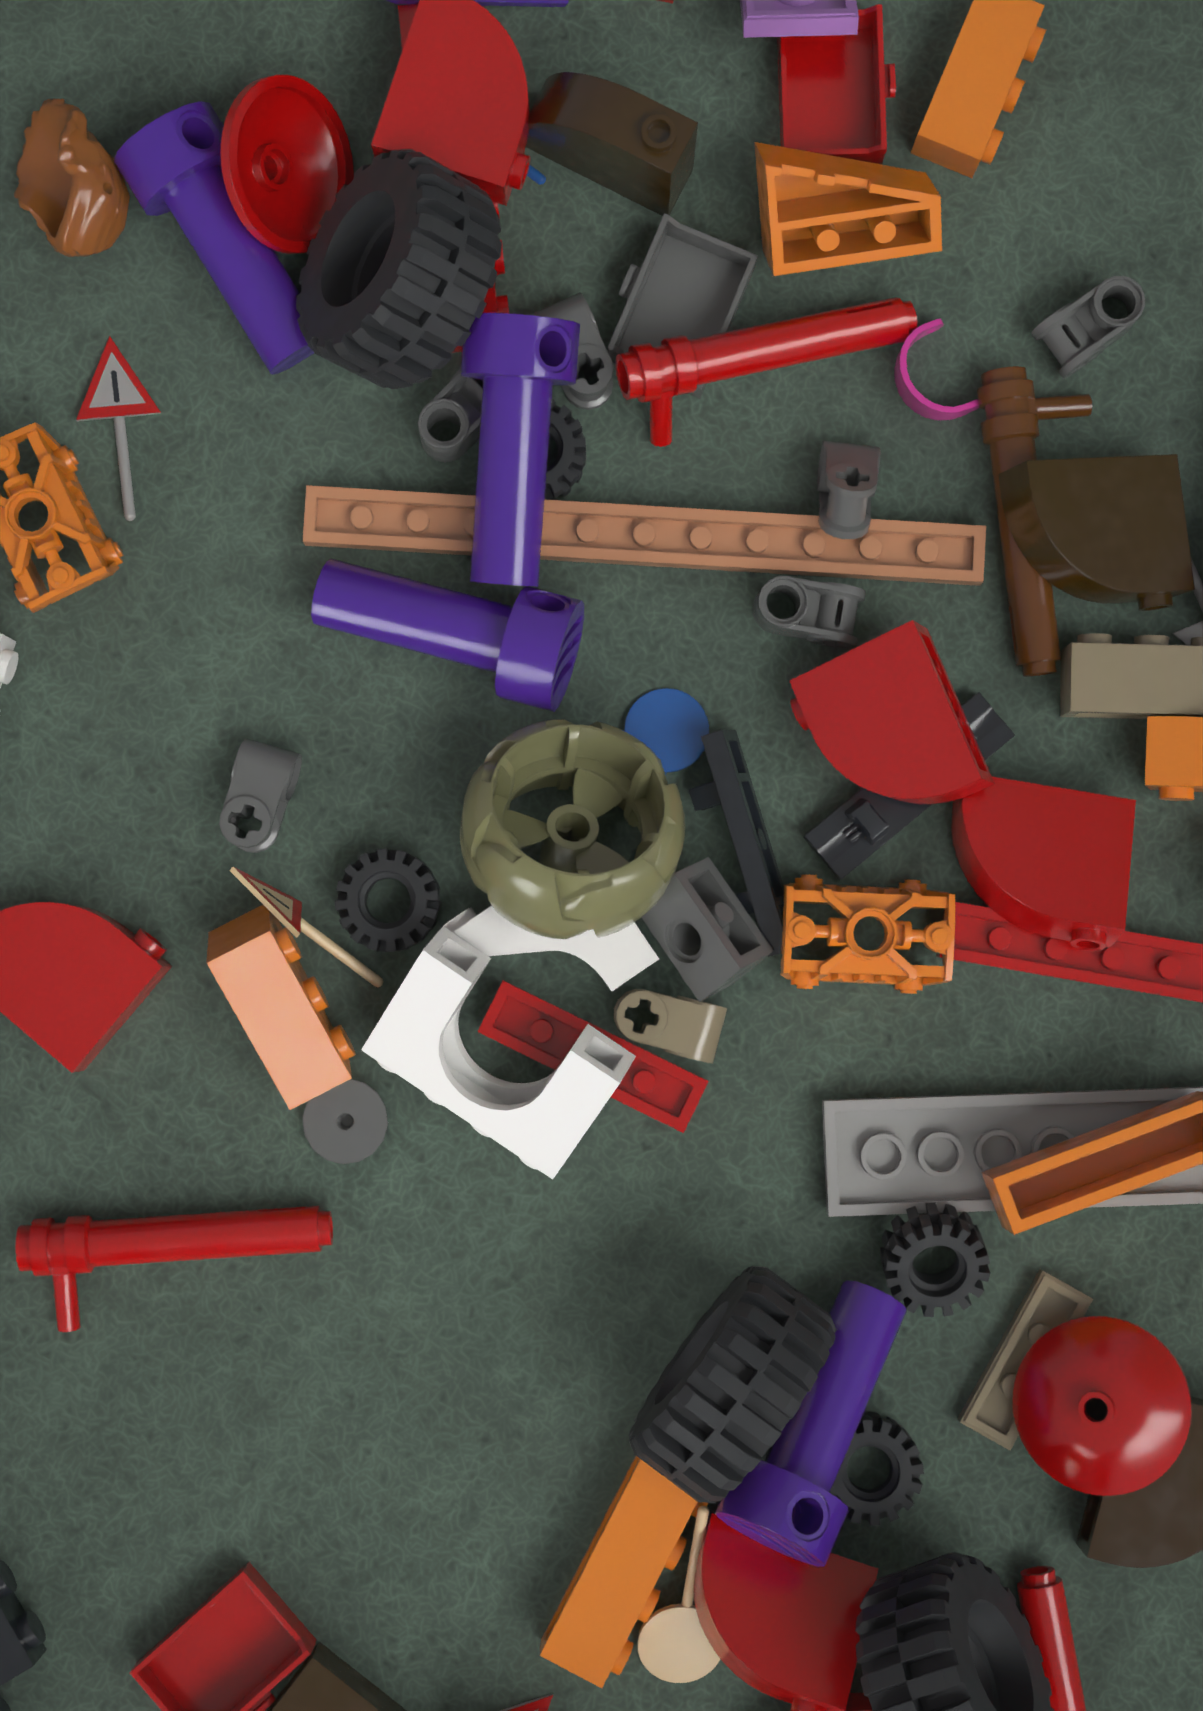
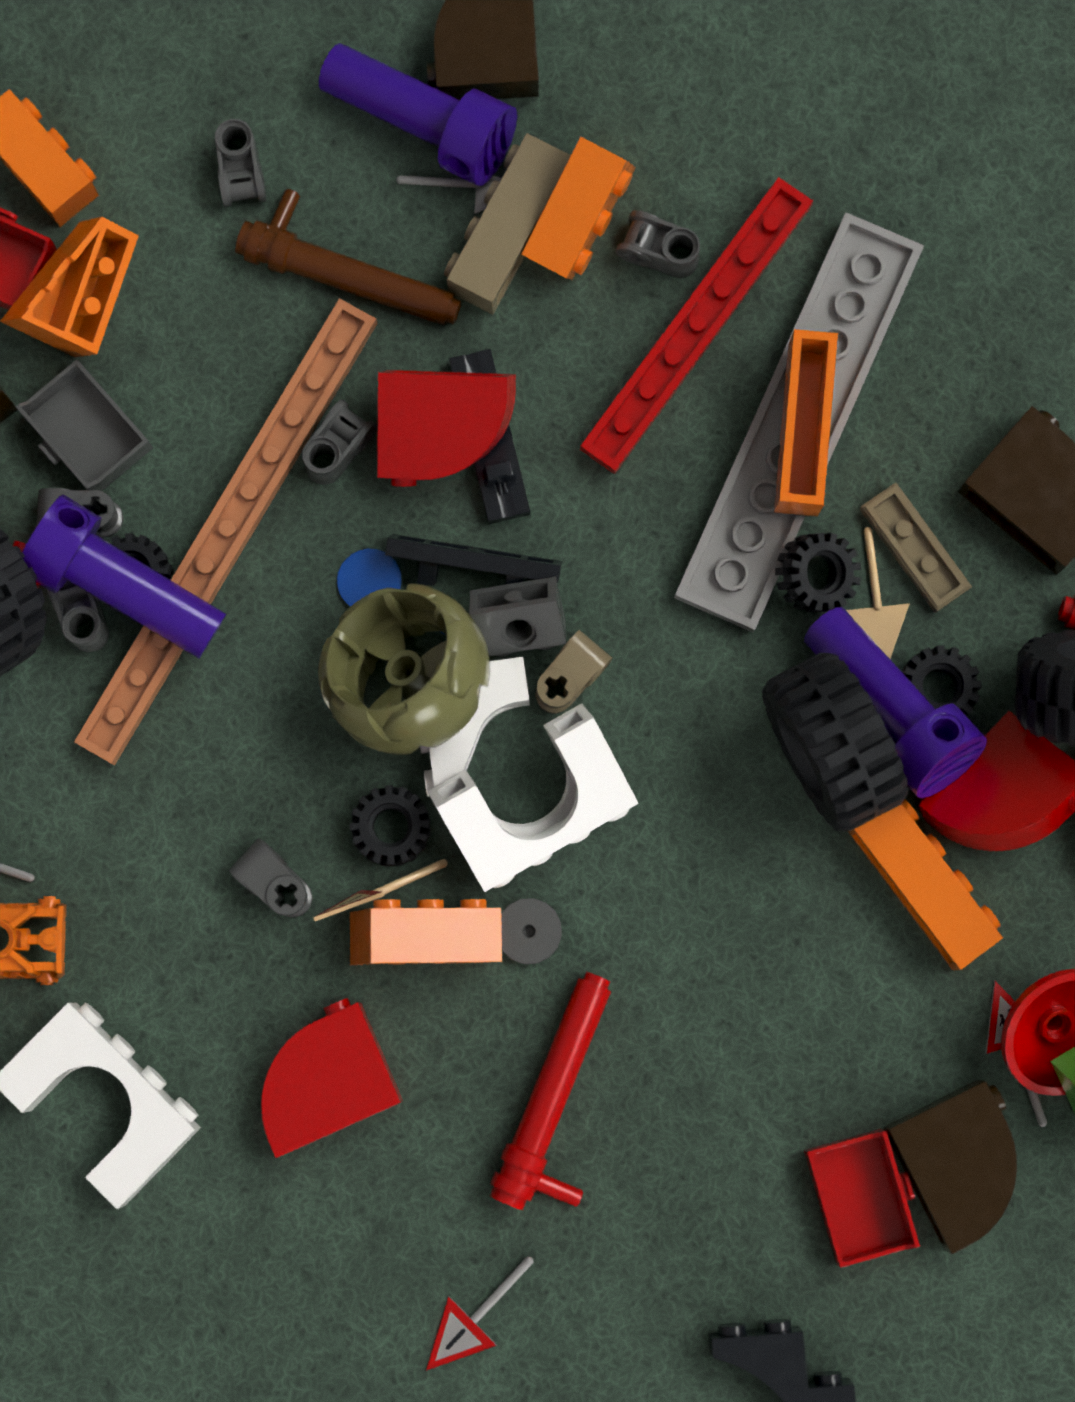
camera: 65 degrees left, 5 degrees down
dark purple piece [311,558,585,712] -> none
red plate [478,980,709,1133] -> none
red cylinder [616,297,917,447] -> none
tan piece [637,1506,720,1683] -> none
orange piece [780,875,955,994] -> none
dark grey piece [817,441,881,539] -> none
dark pink helmet [894,318,979,421] -> none
red brick [951,777,1136,951] -> none
dark brown brick [998,454,1195,611] -> none
red dish [1012,1316,1192,1496] -> none
none -> tan piece [846,527,910,658]

